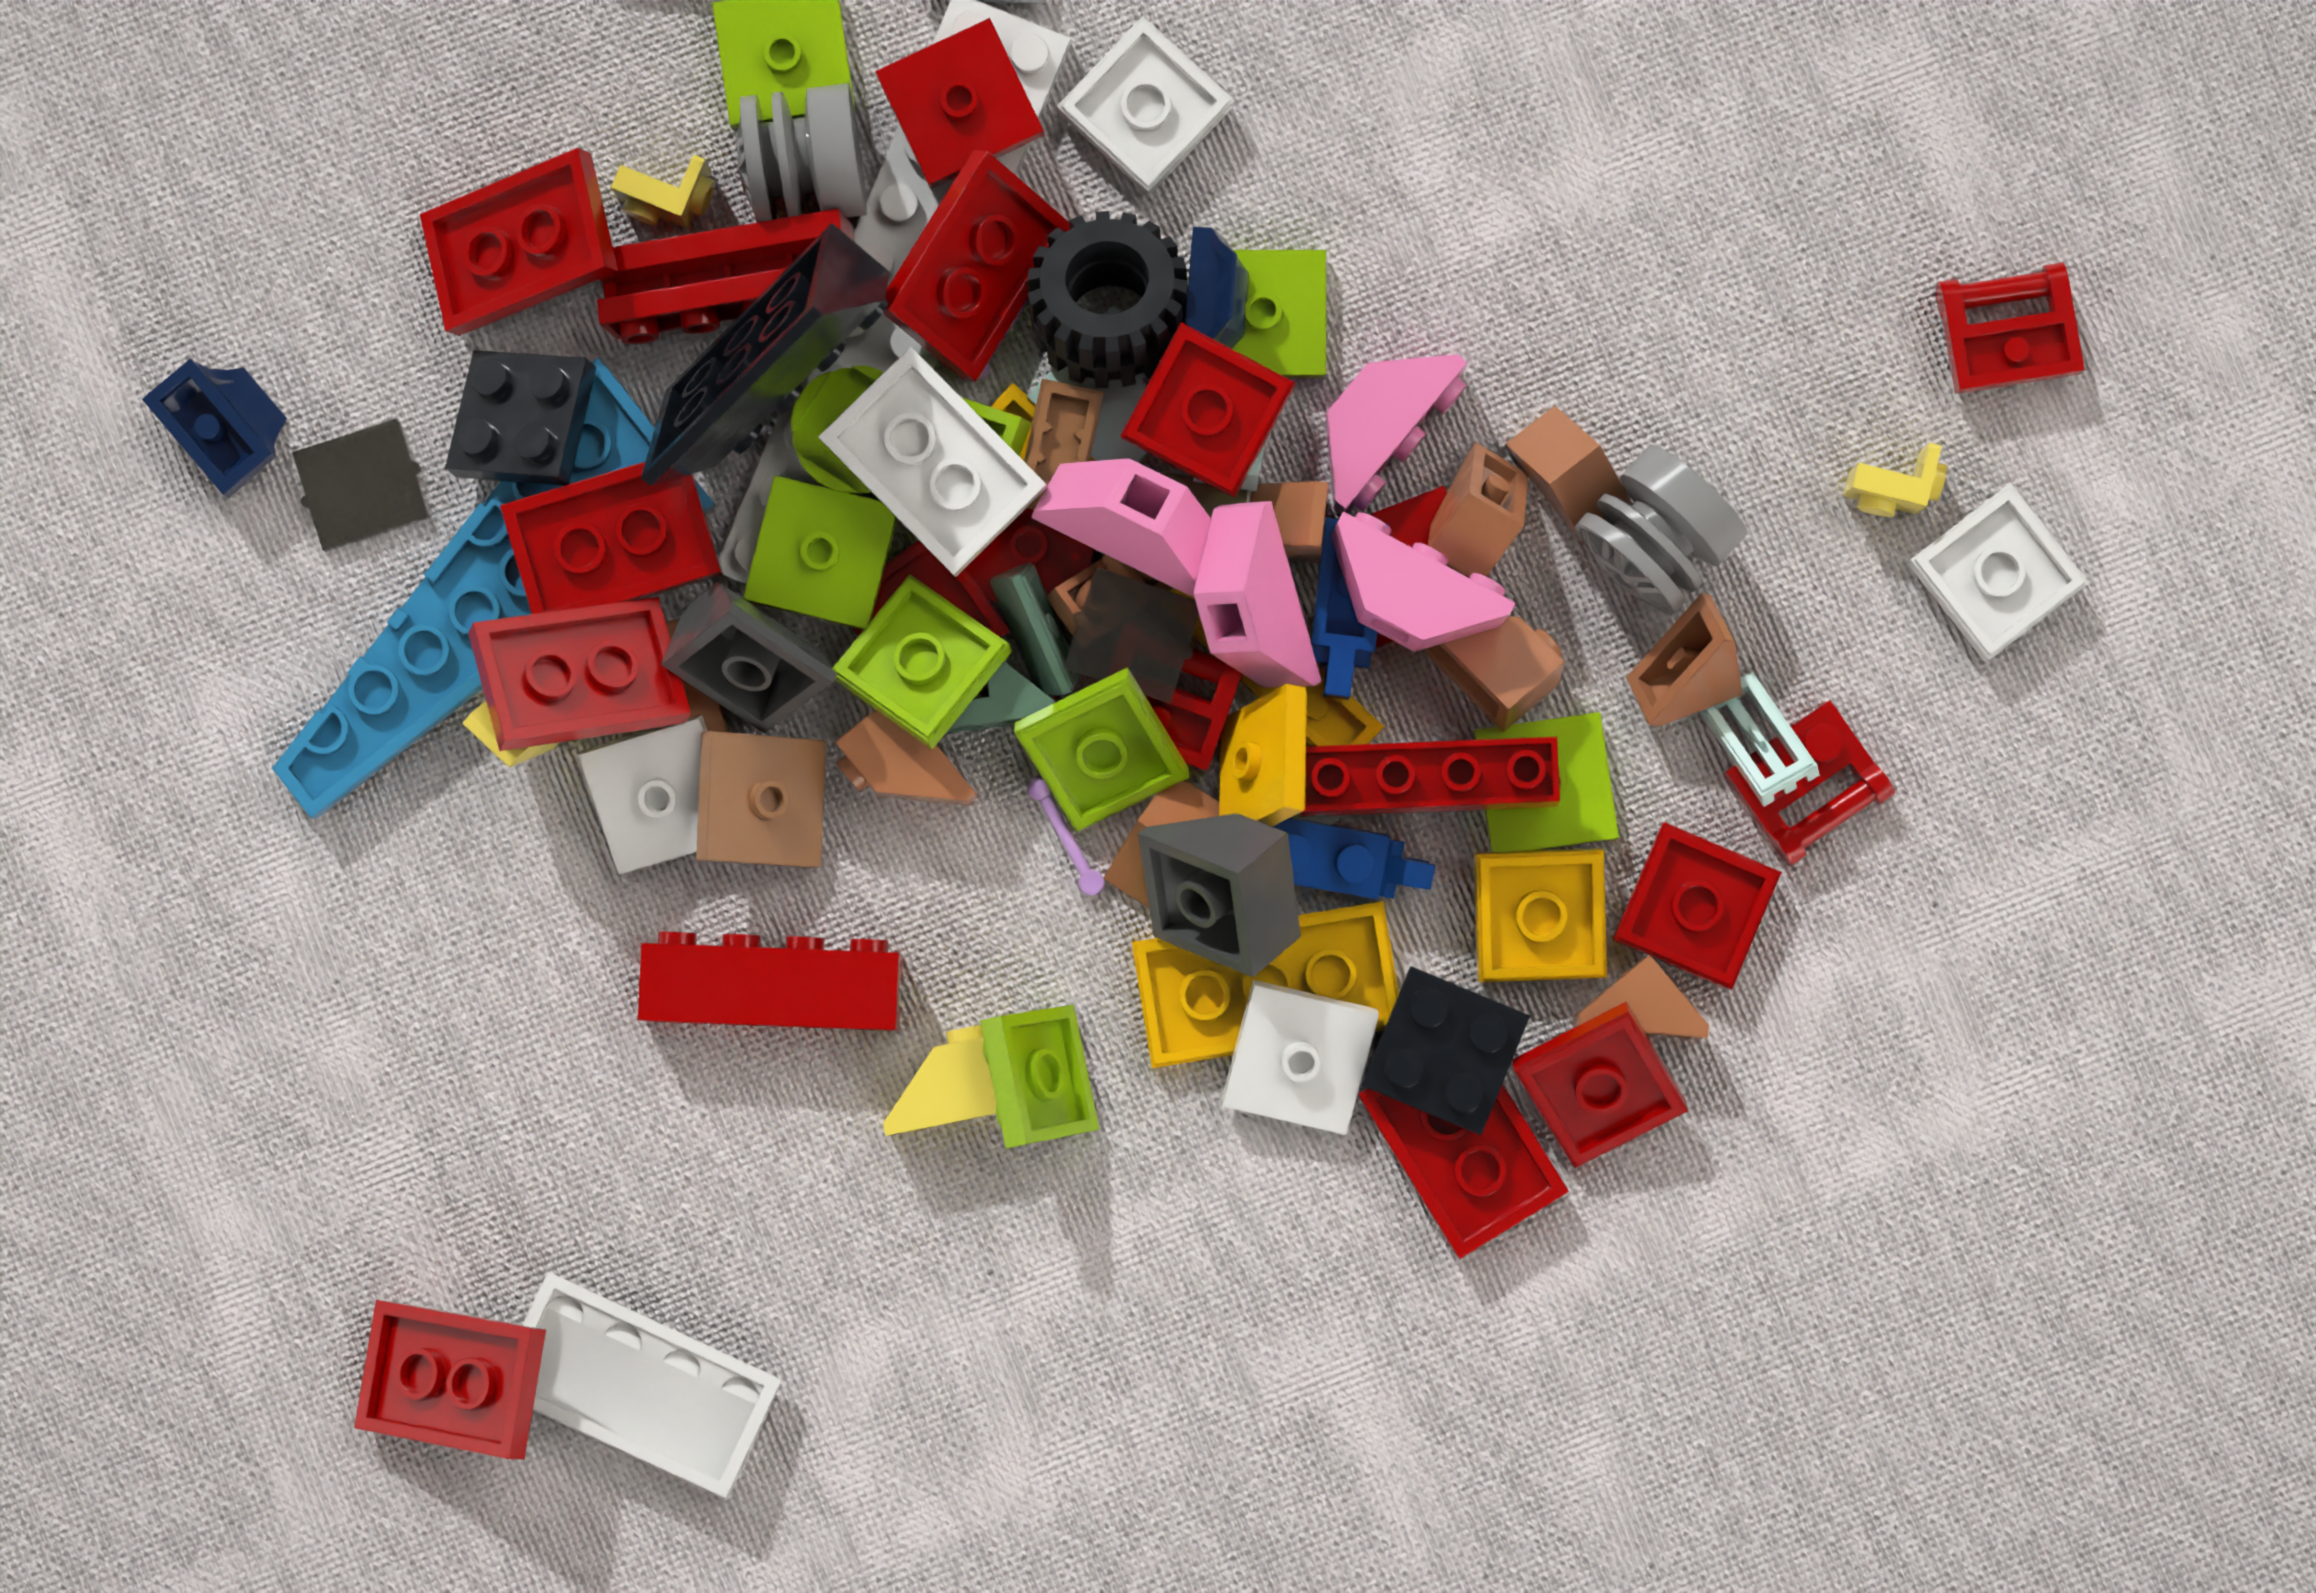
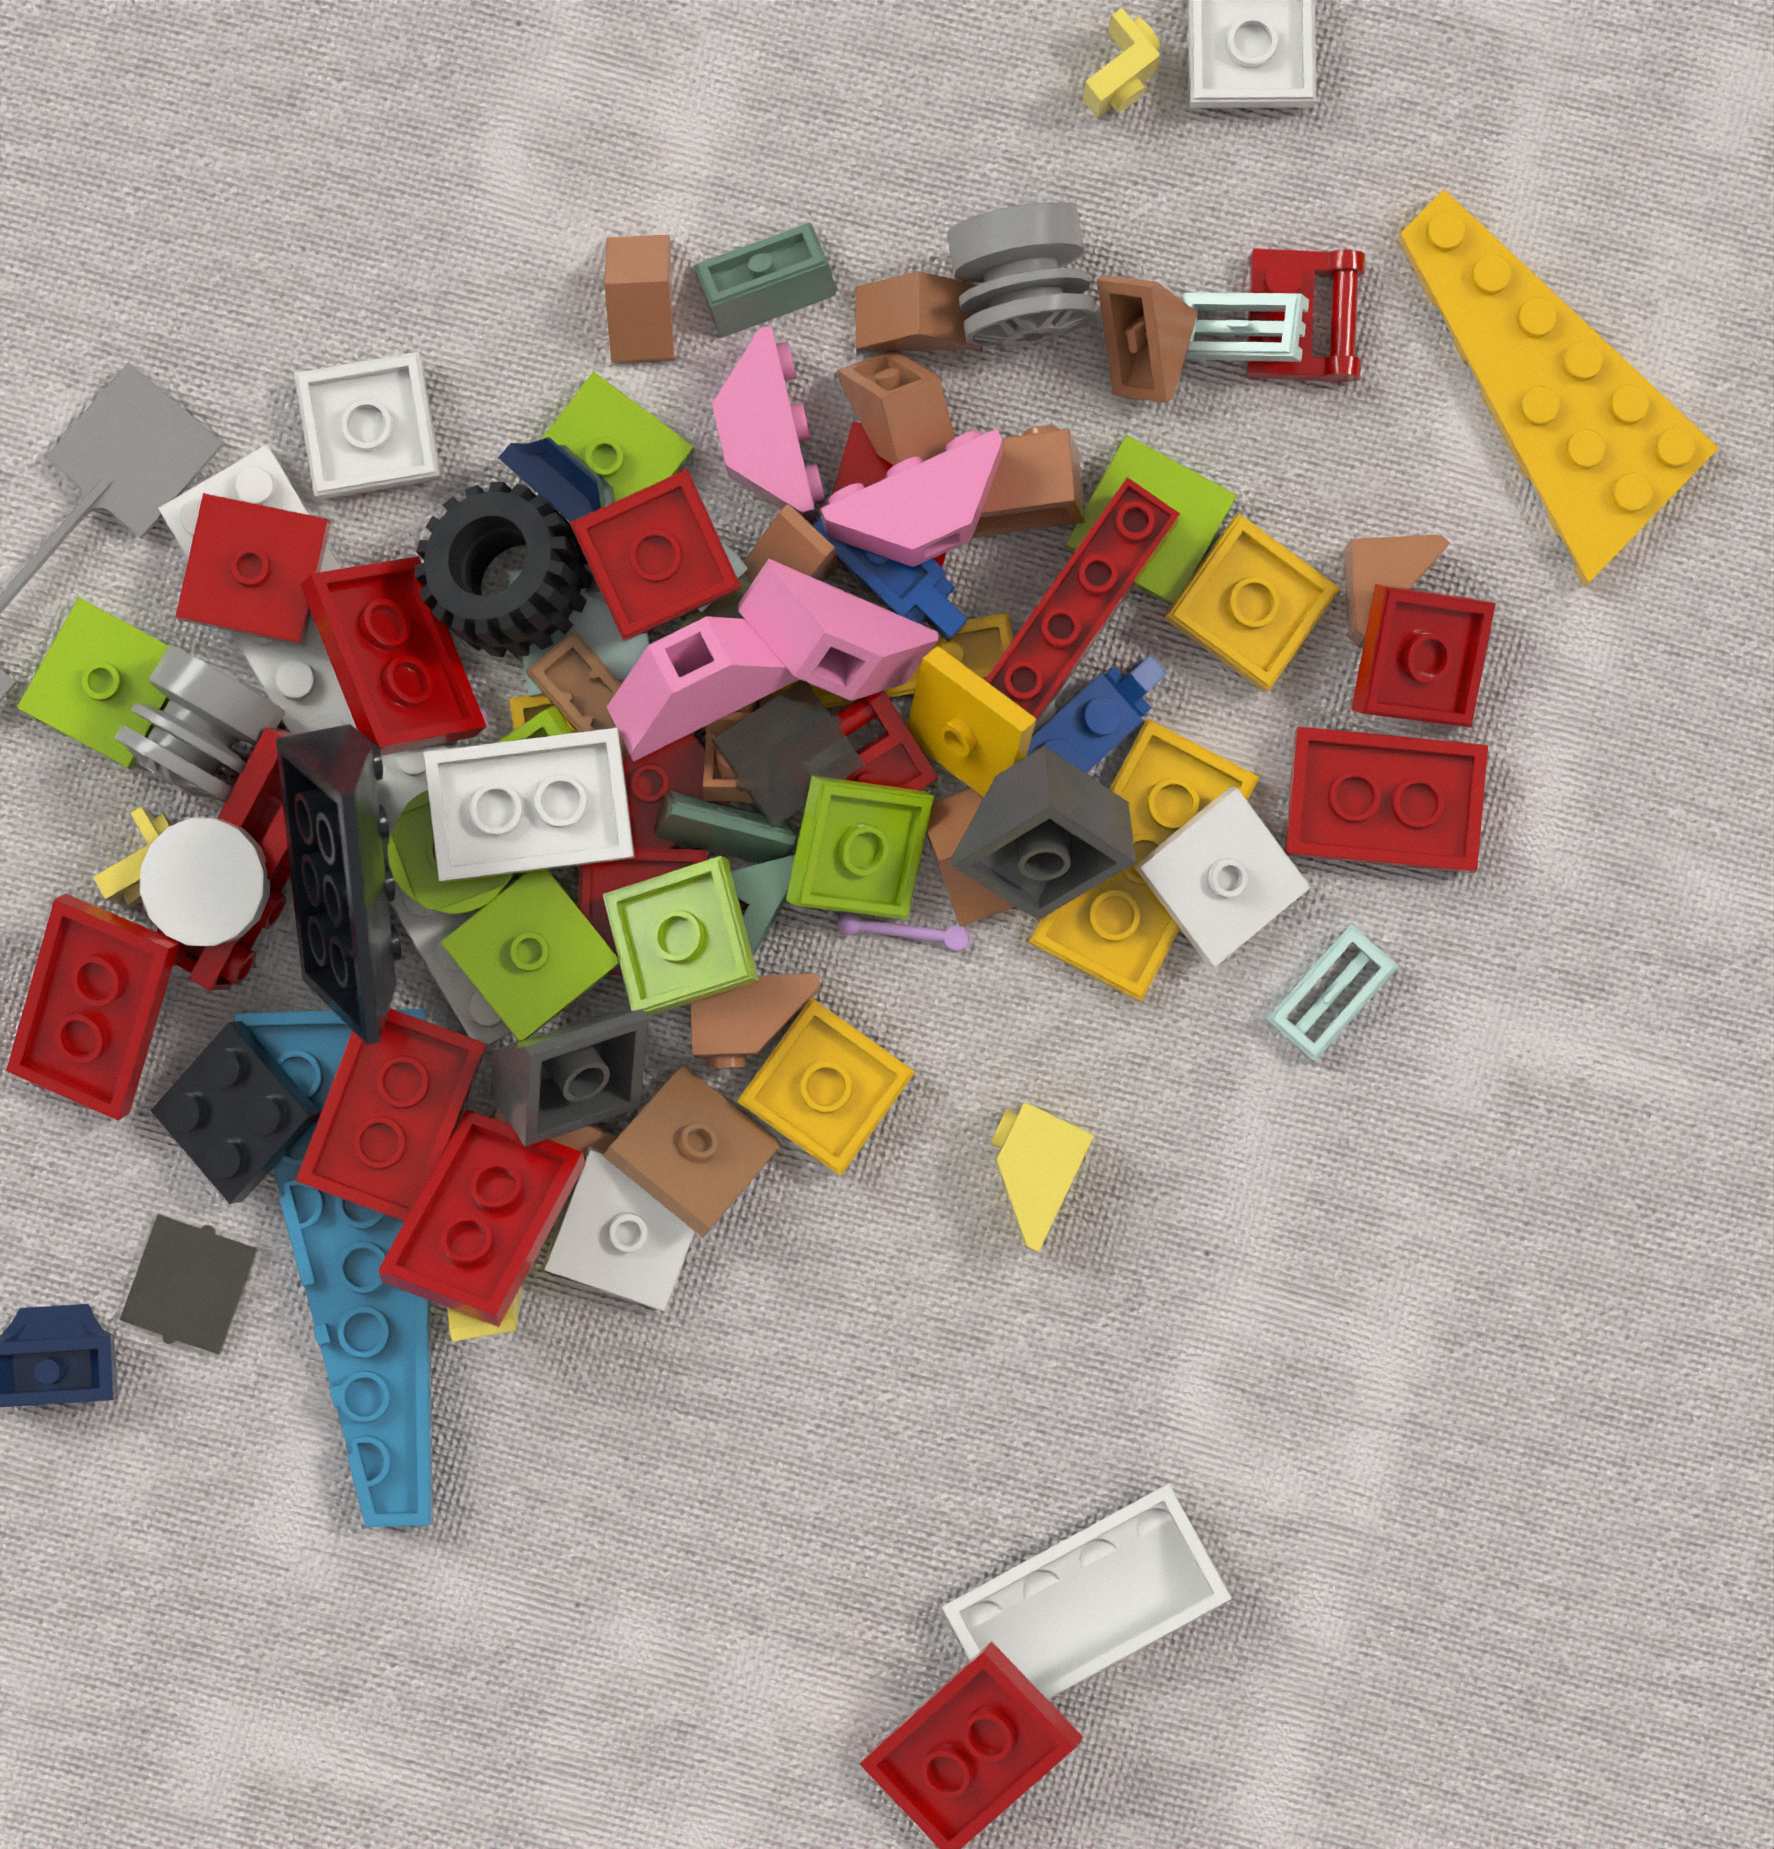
camera: 55 degrees left, 0 degrees up
red brick [638,931,903,1031] -> none
lime plate [980,1004,1099,1149] -> none
black plate [1361,966,1530,1135] -> none
red plate [1612,822,1782,990] -> none
none -> white tile [140,818,270,946]
none -> nougat slope [604,235,675,364]
none -> sand green slope [693,222,836,336]
none -> yellow plate [737,997,916,1176]
none -> light aqua tile [1265,924,1399,1062]
none -> yellow wing [1397,189,1719,587]

